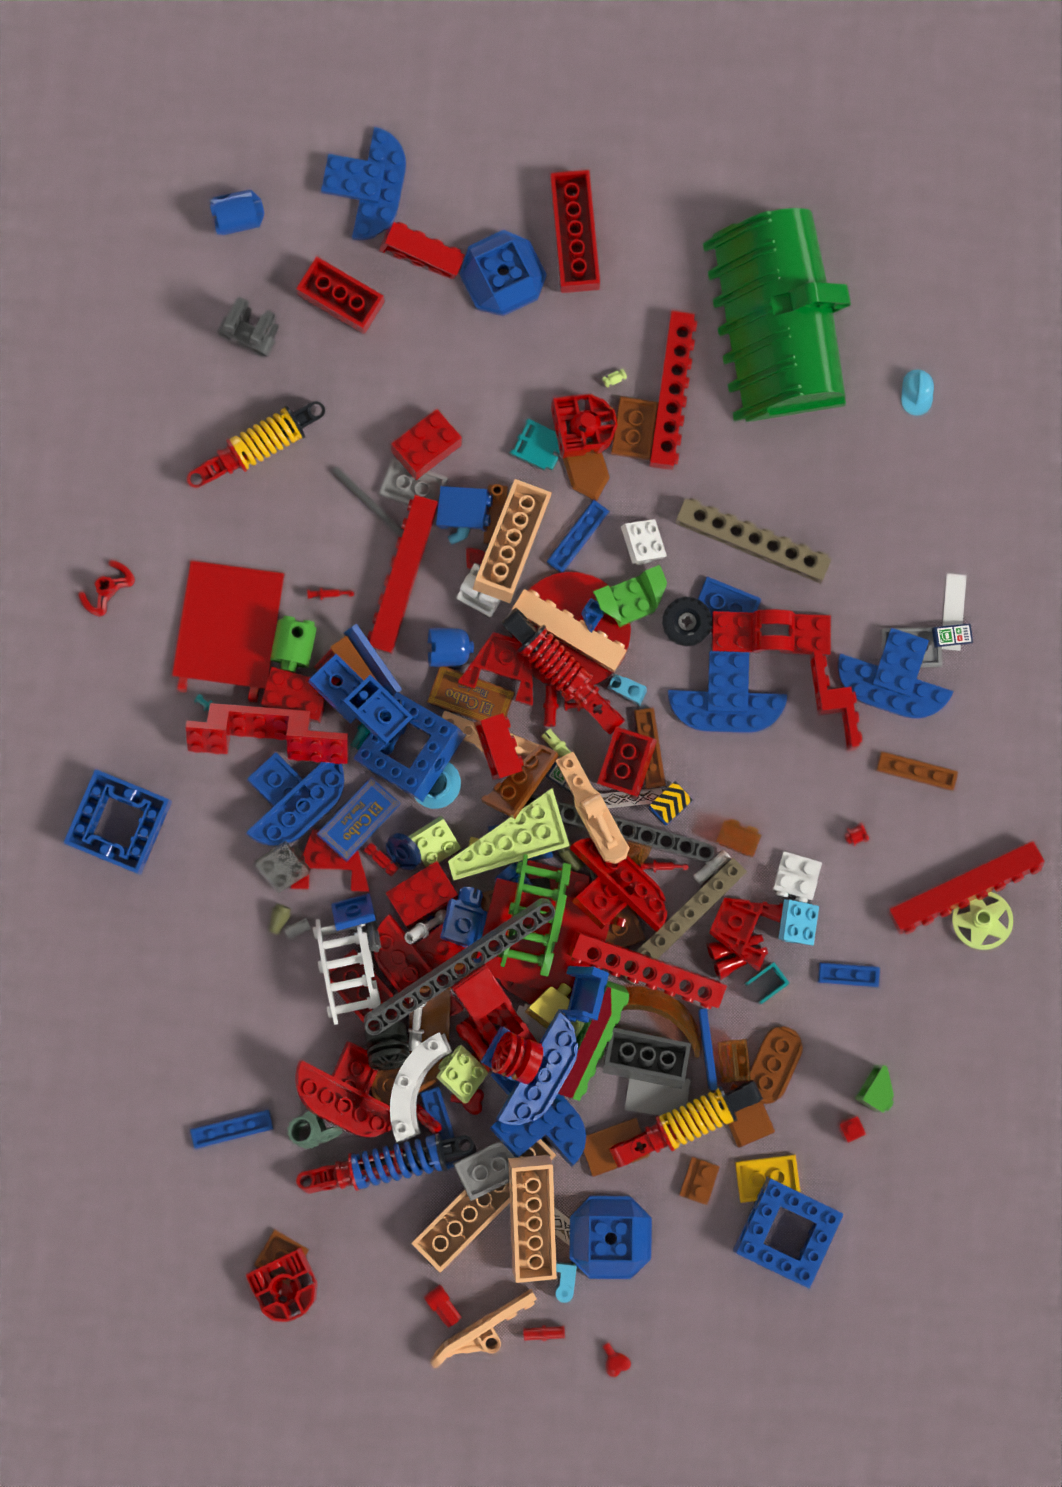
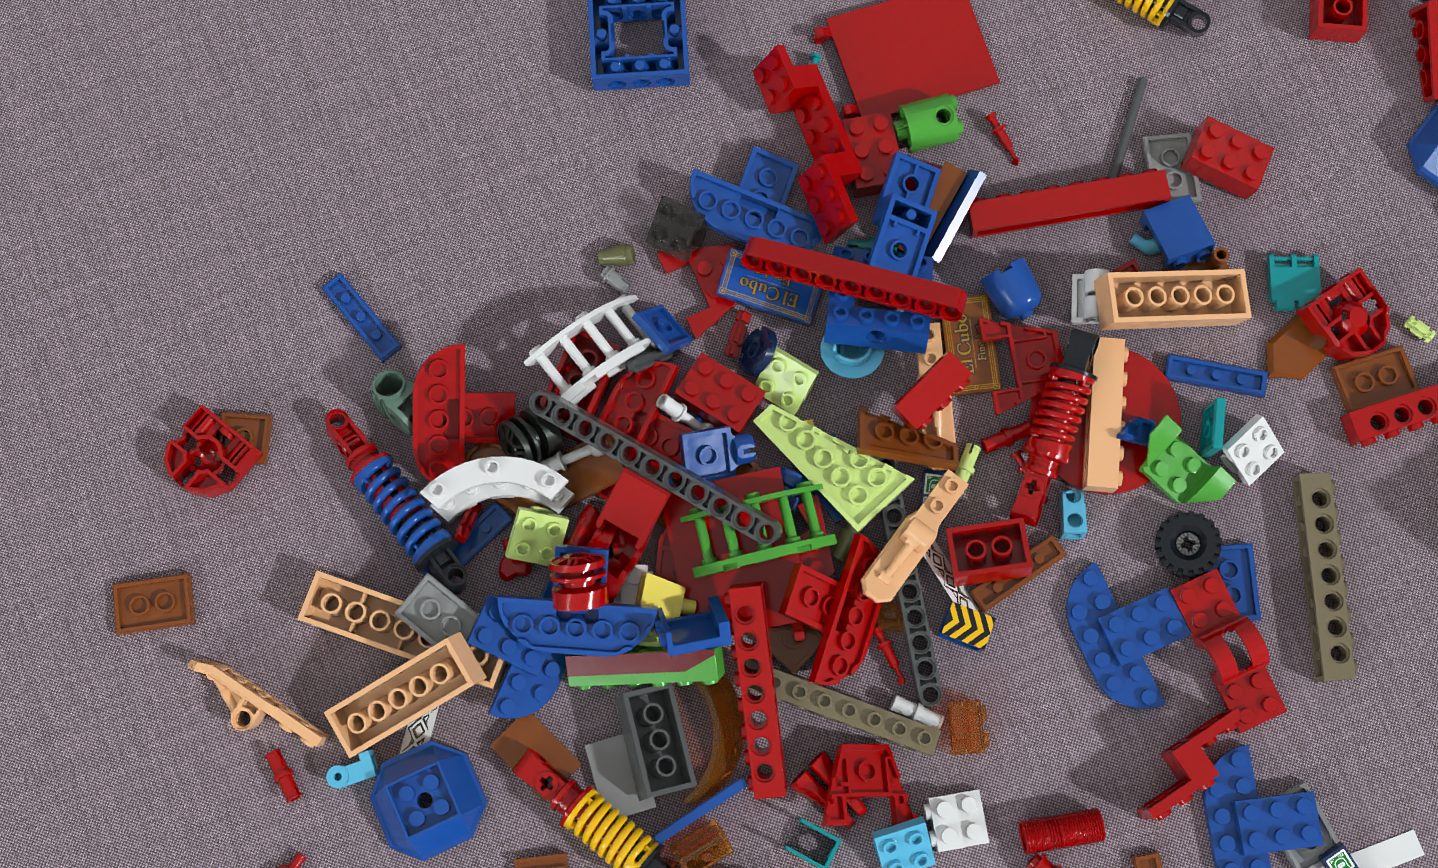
camera: 70 degrees right, 5 degrees down
red piece [424,1284,462,1328] -> none
none -> dark orange tile [112,573,196,636]
none -> red beam [741,237,967,322]
none -> red piece [1019,808,1106,855]
none -> teal tile [1199,397,1226,459]

